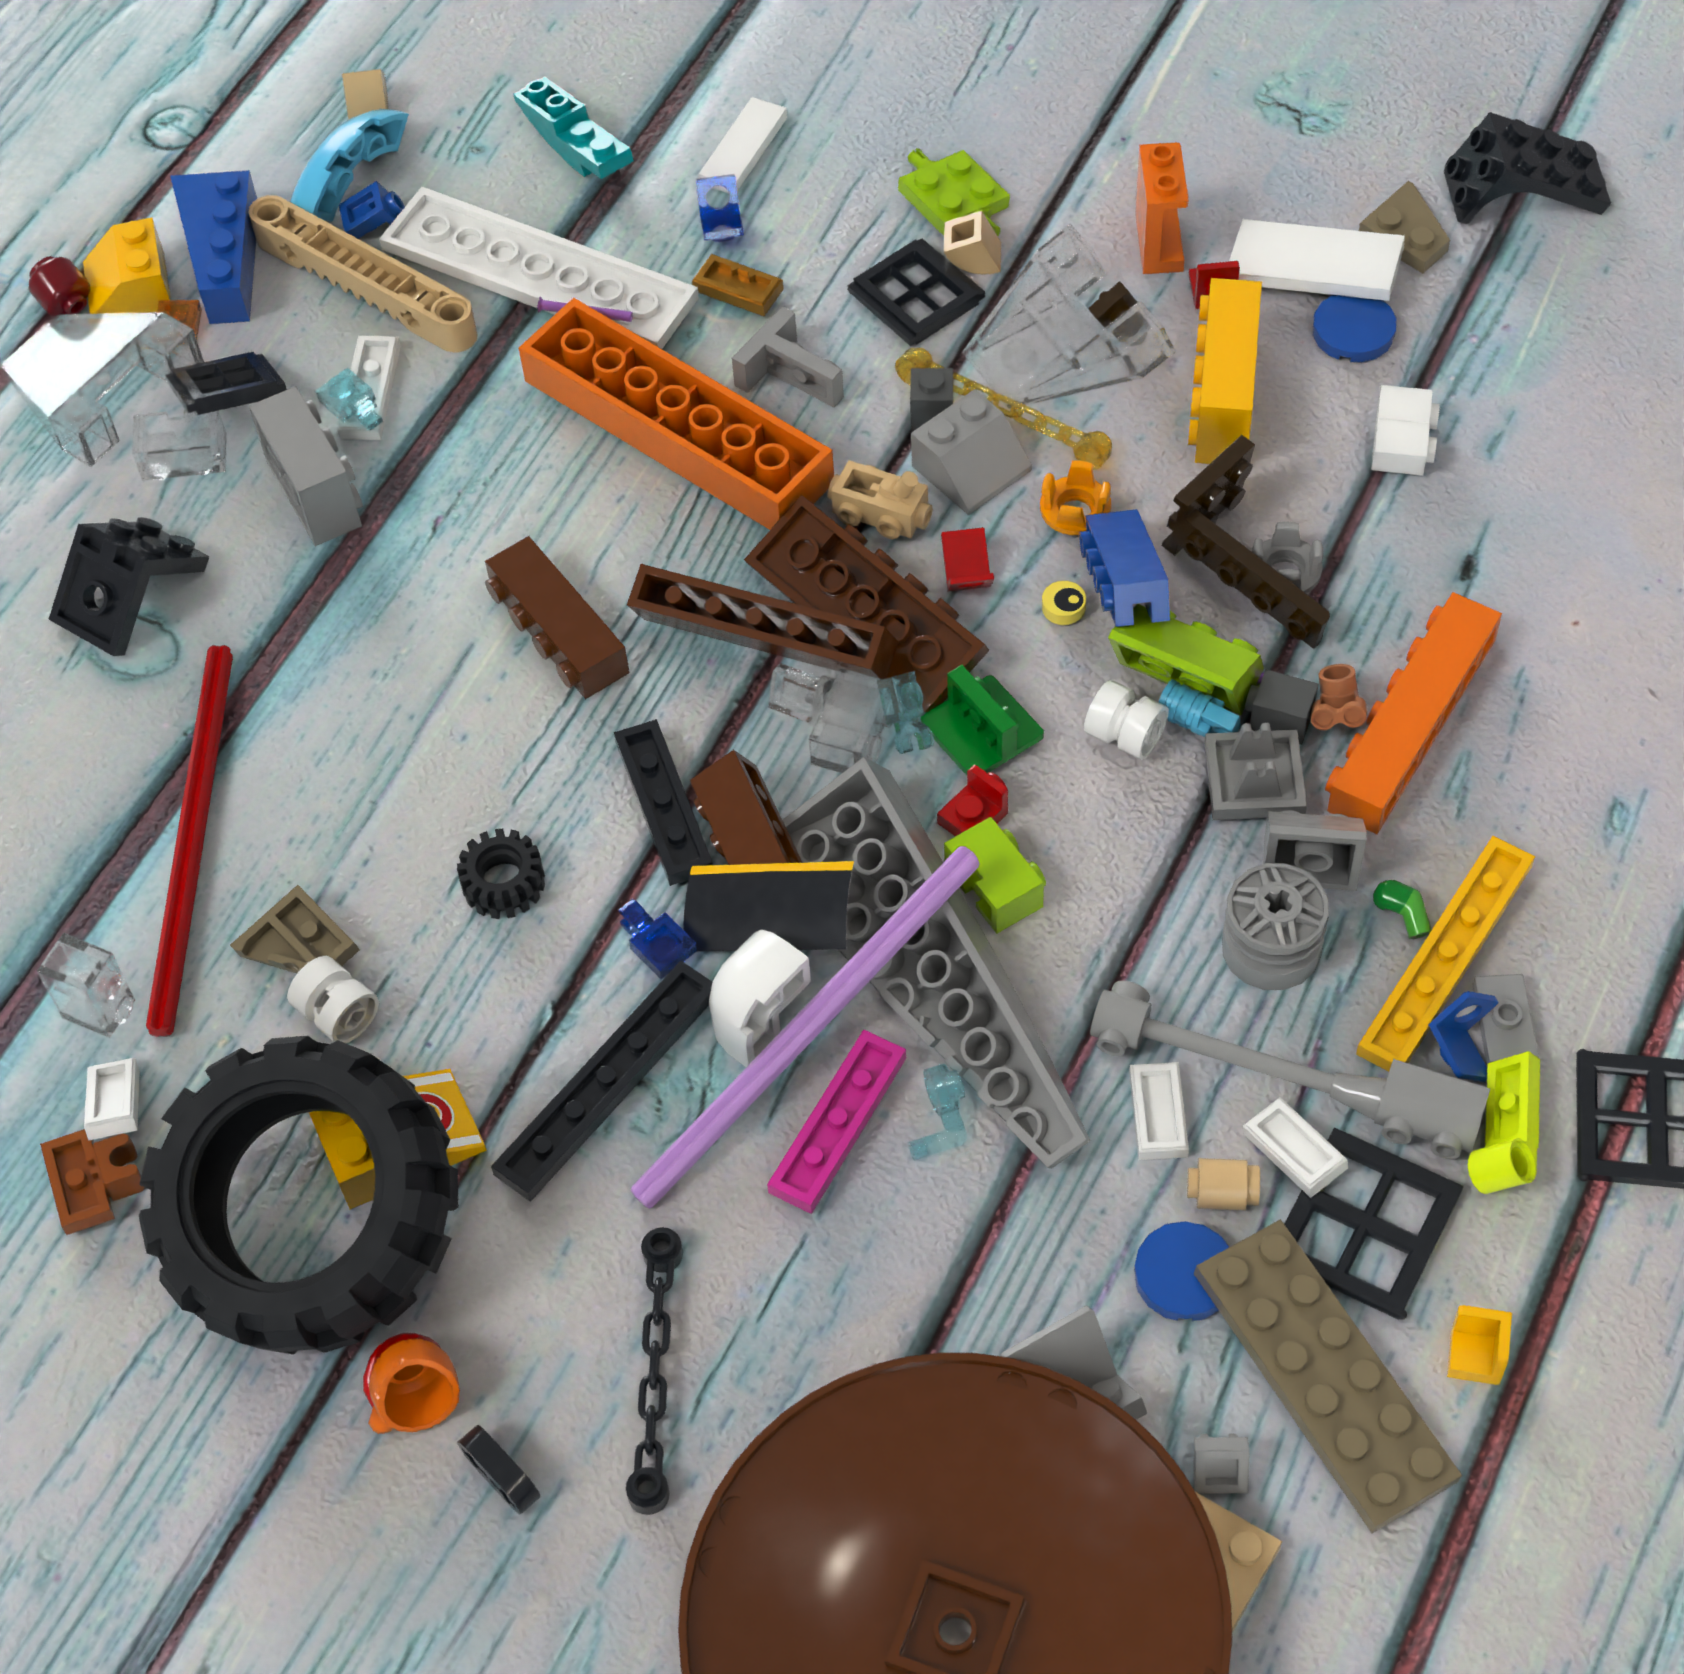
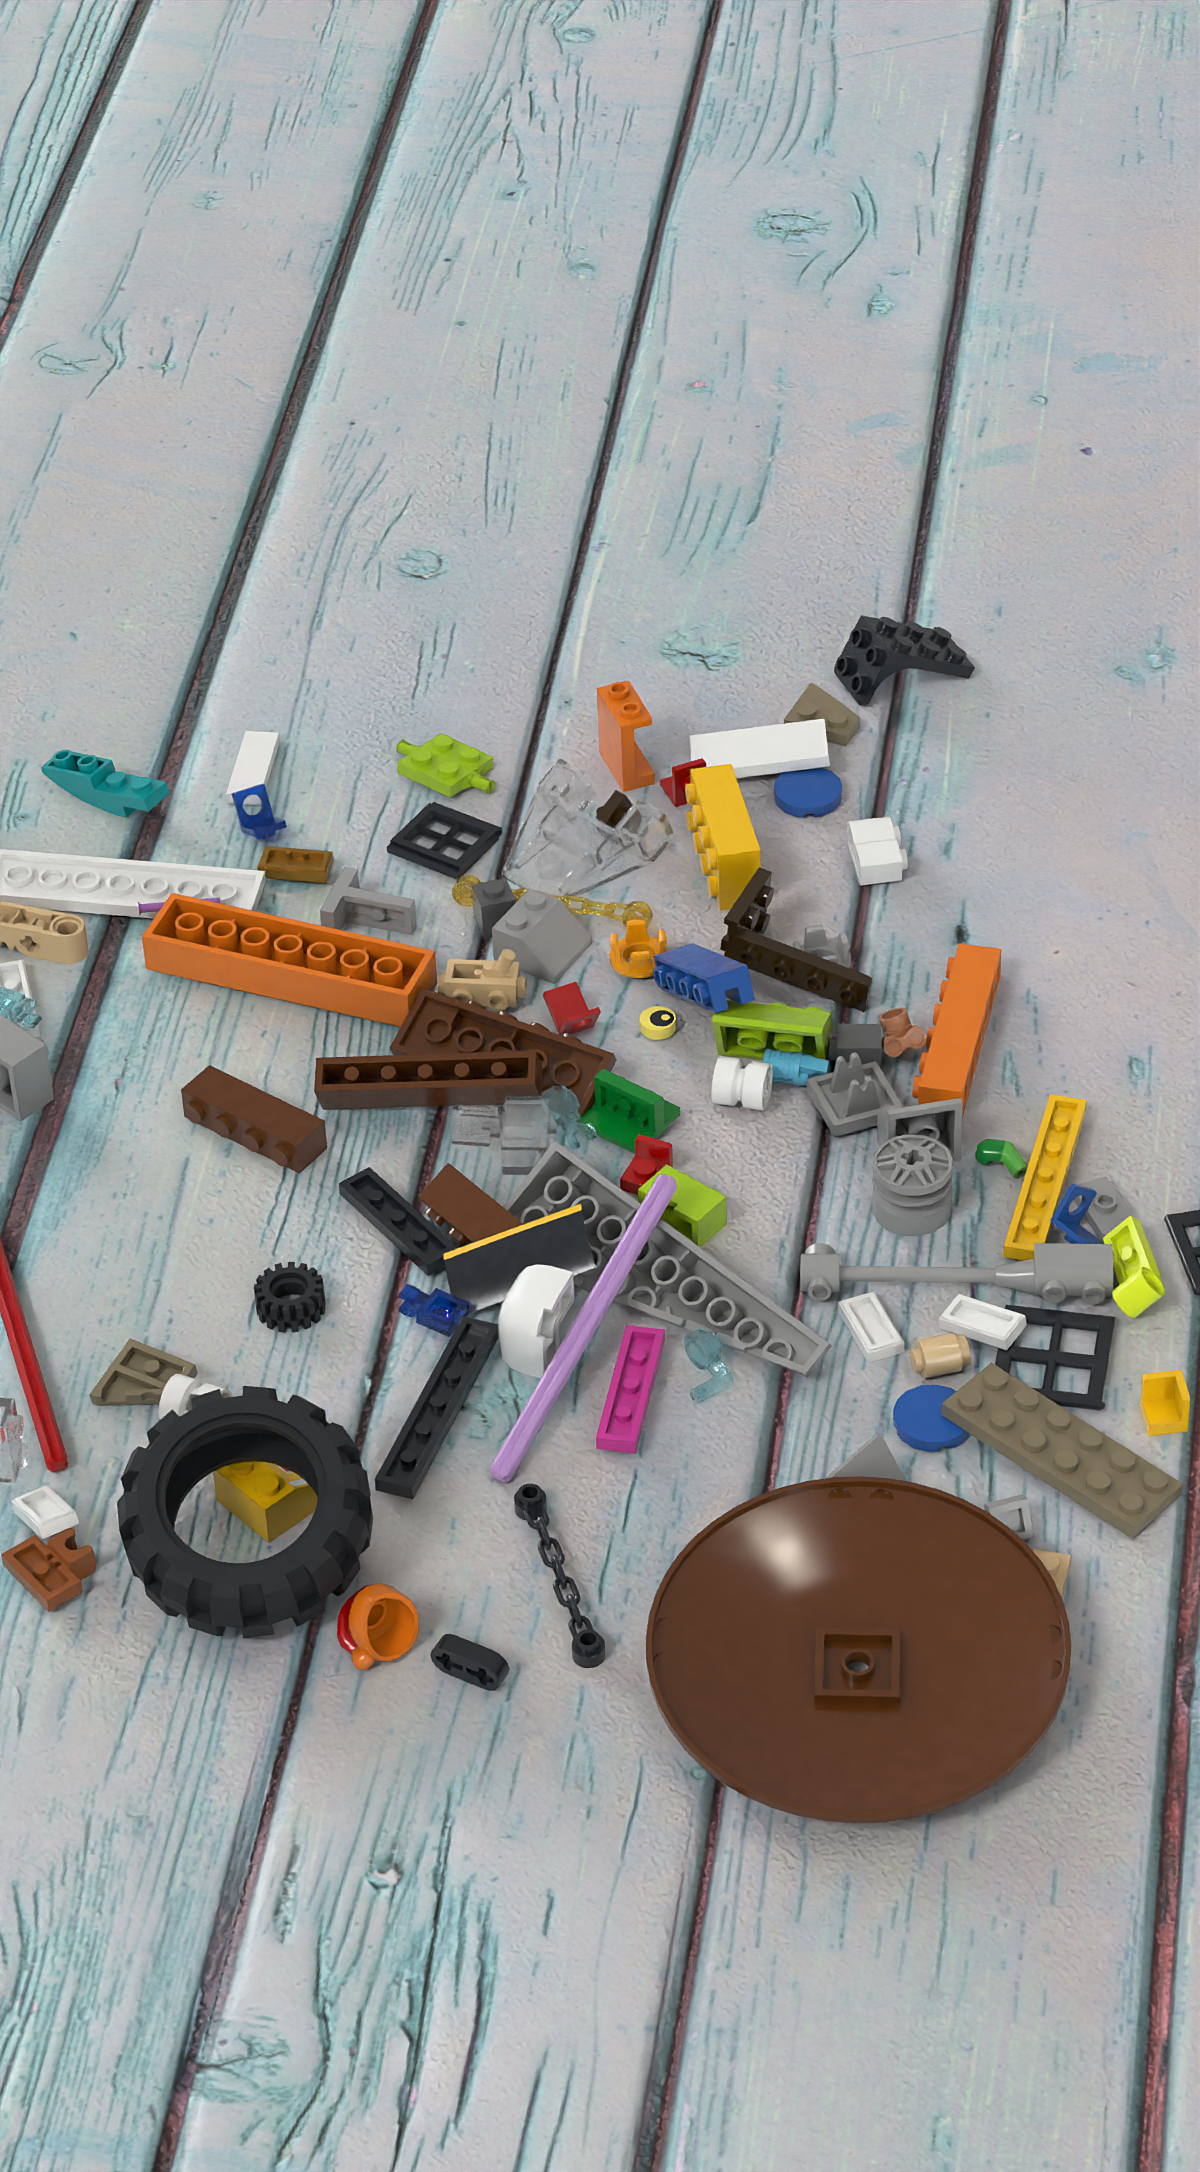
camera: 20 degrees left, 15 degrees down
tan brick [944,211,1001,274] -> none

